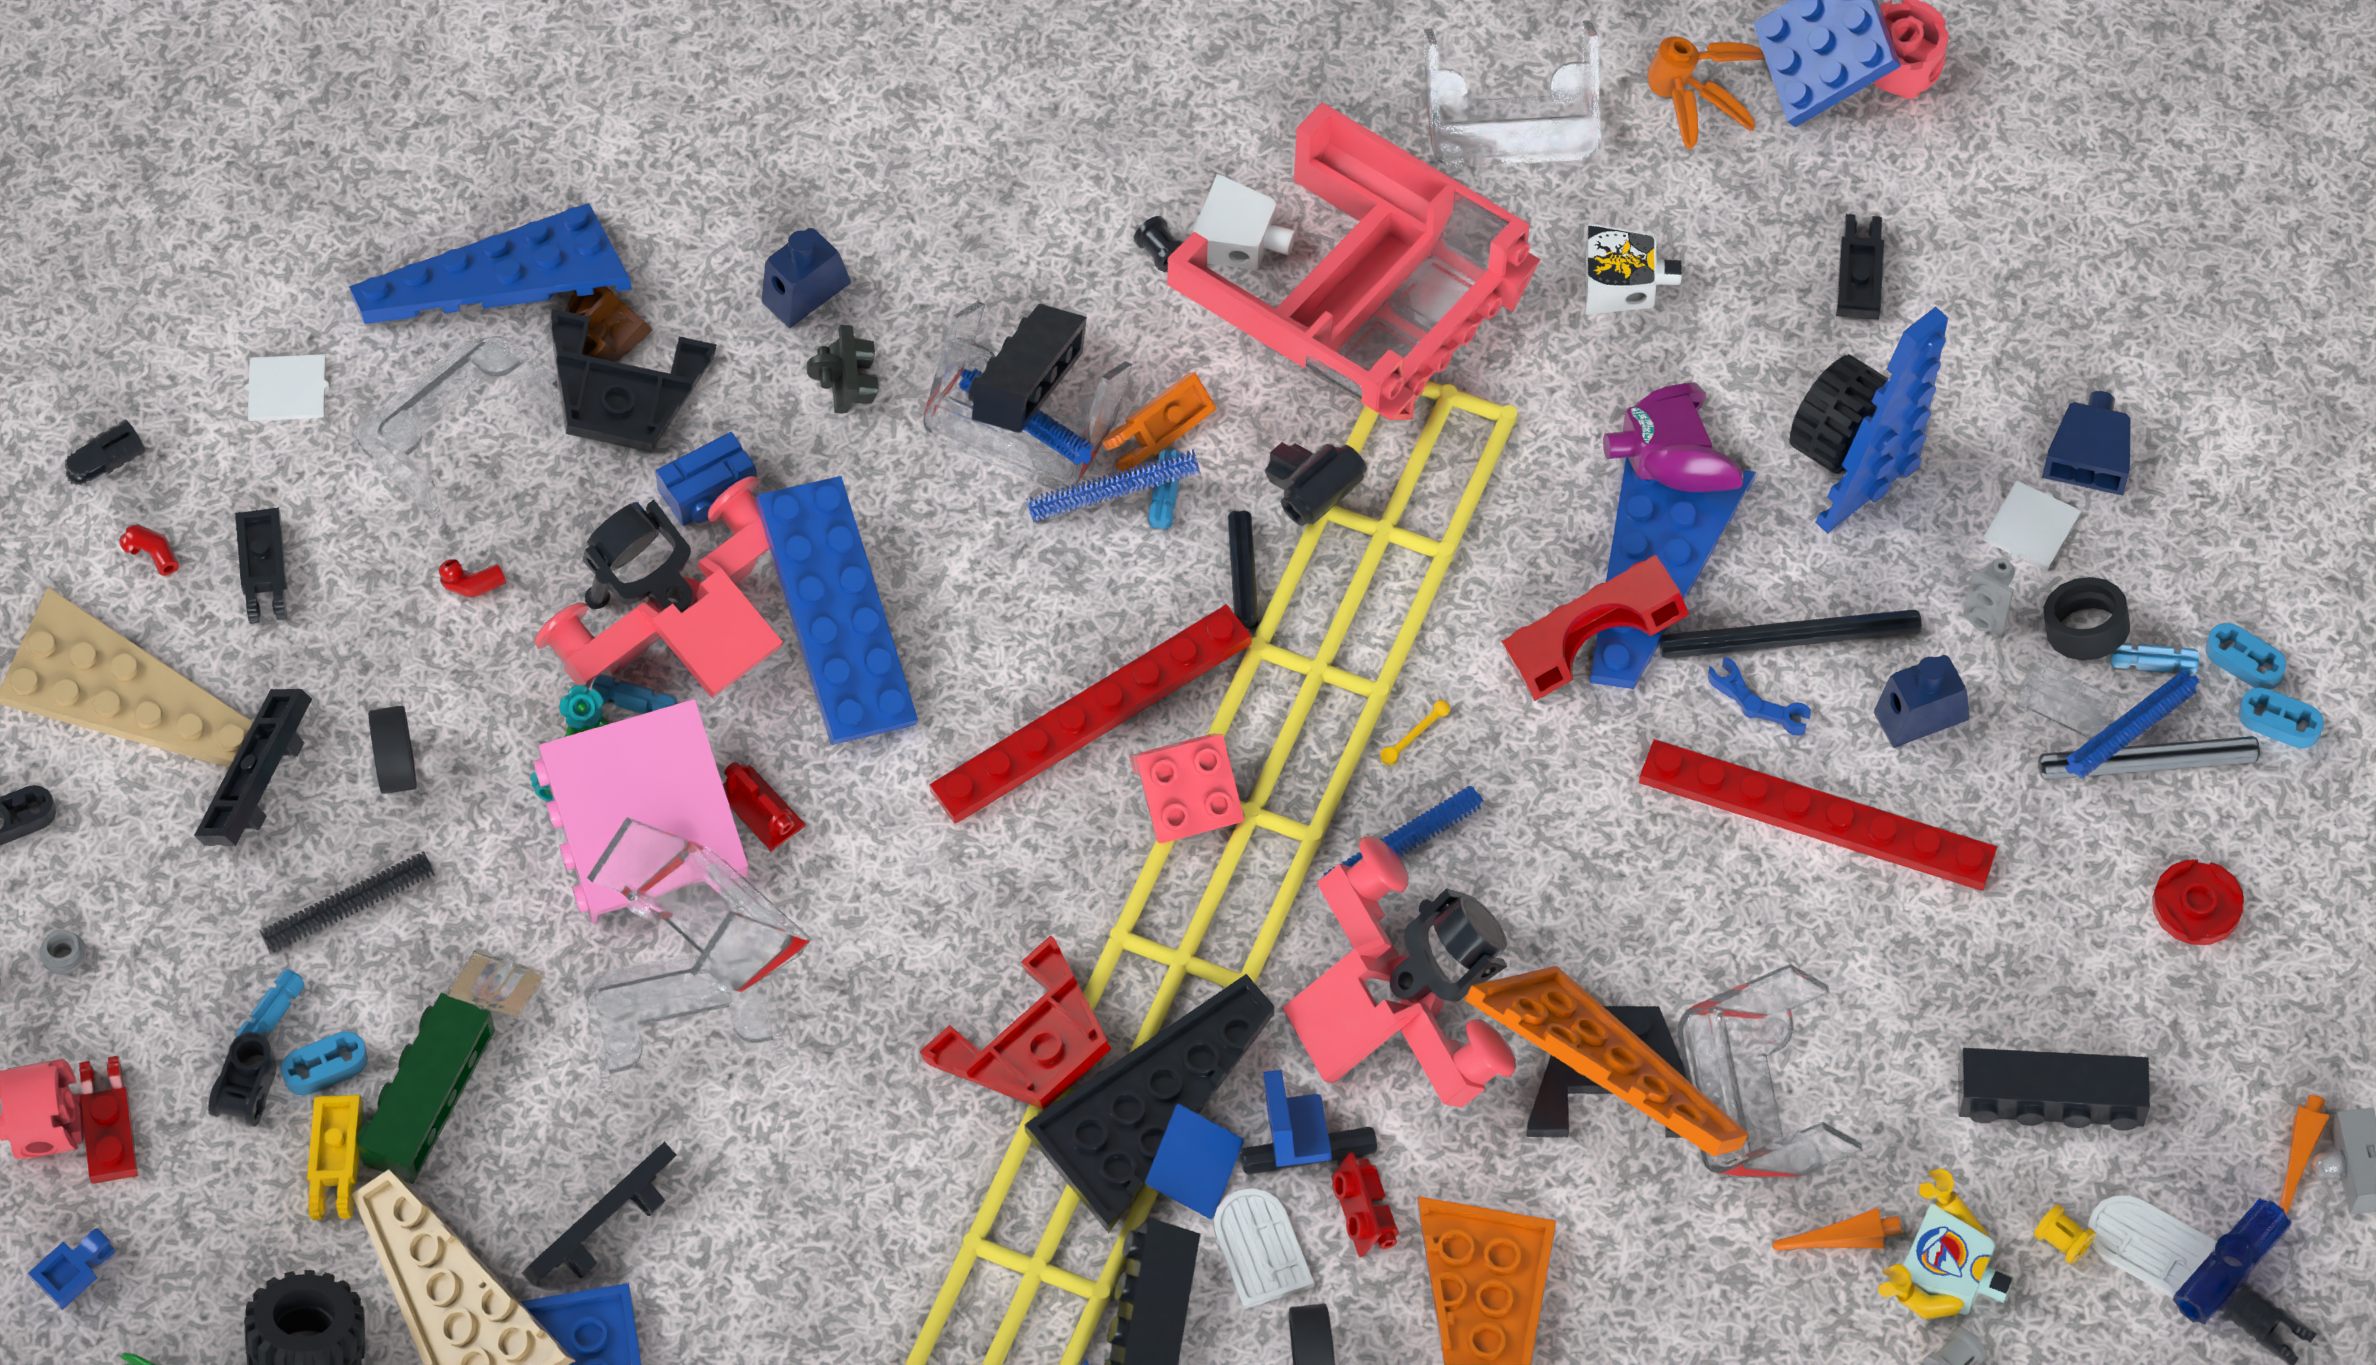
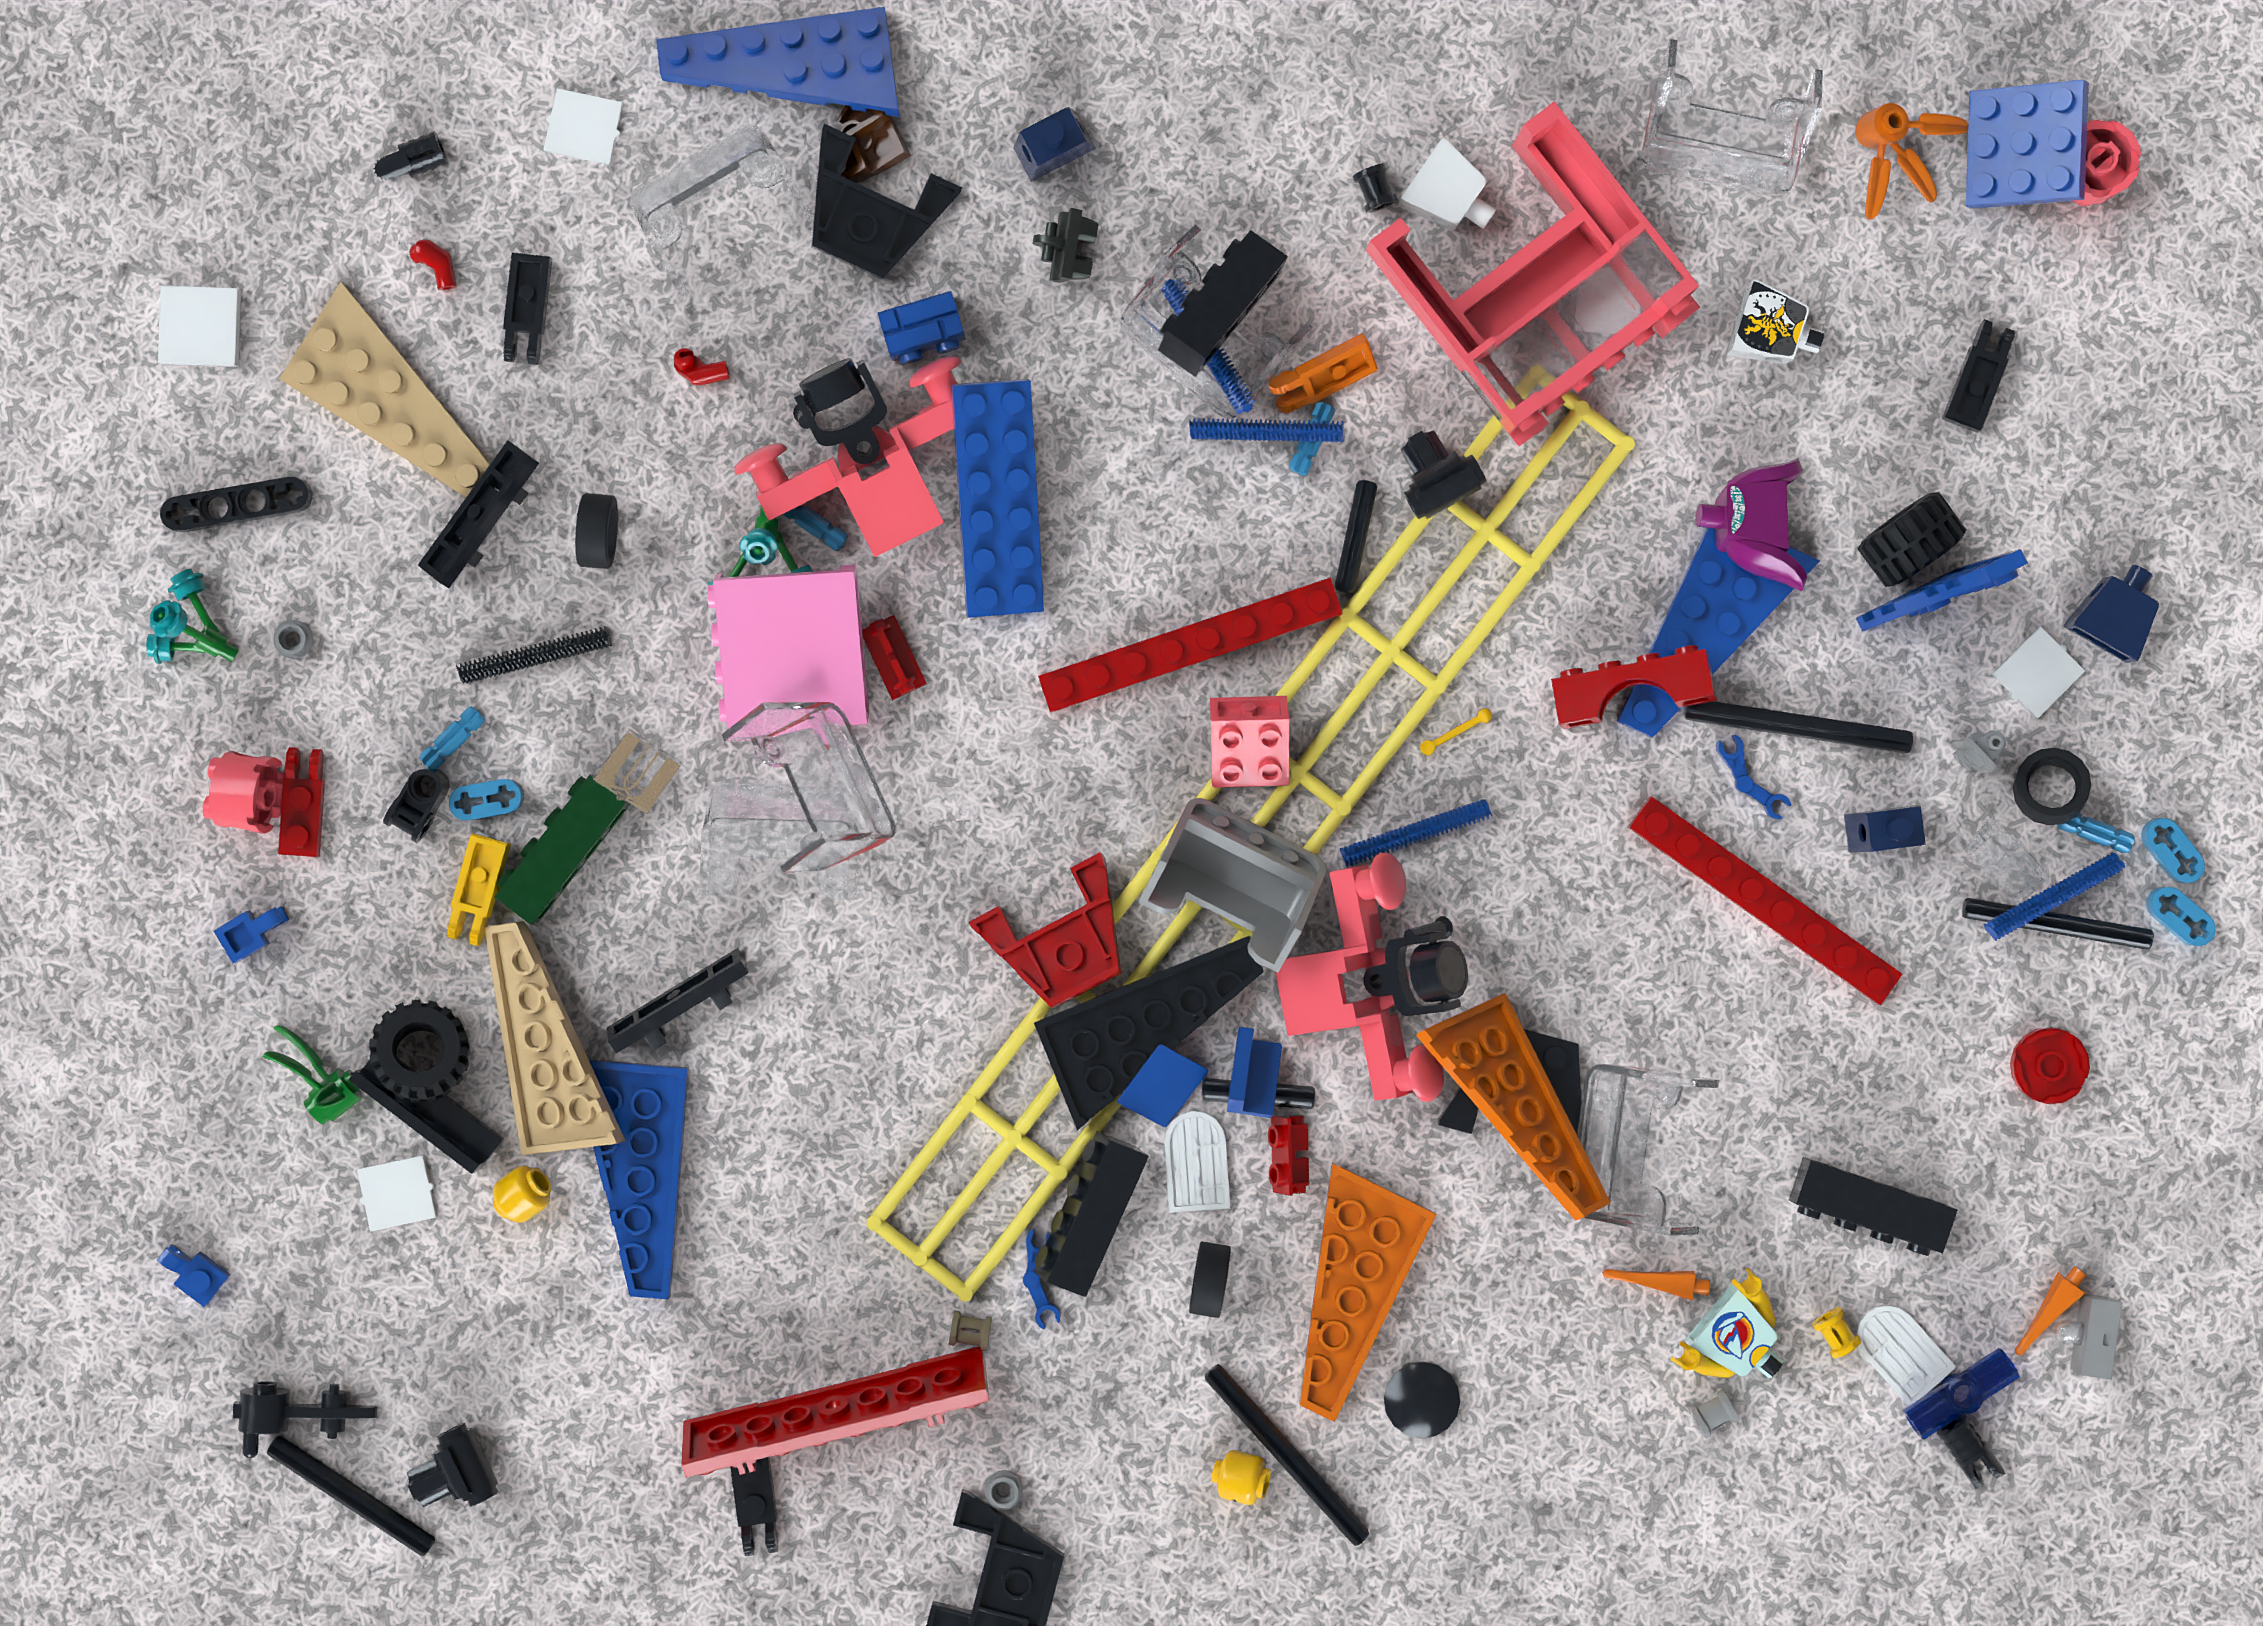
camera: 15 degrees right, 30 degrees up
none -> light grey windscreen [1138,798,1327,973]

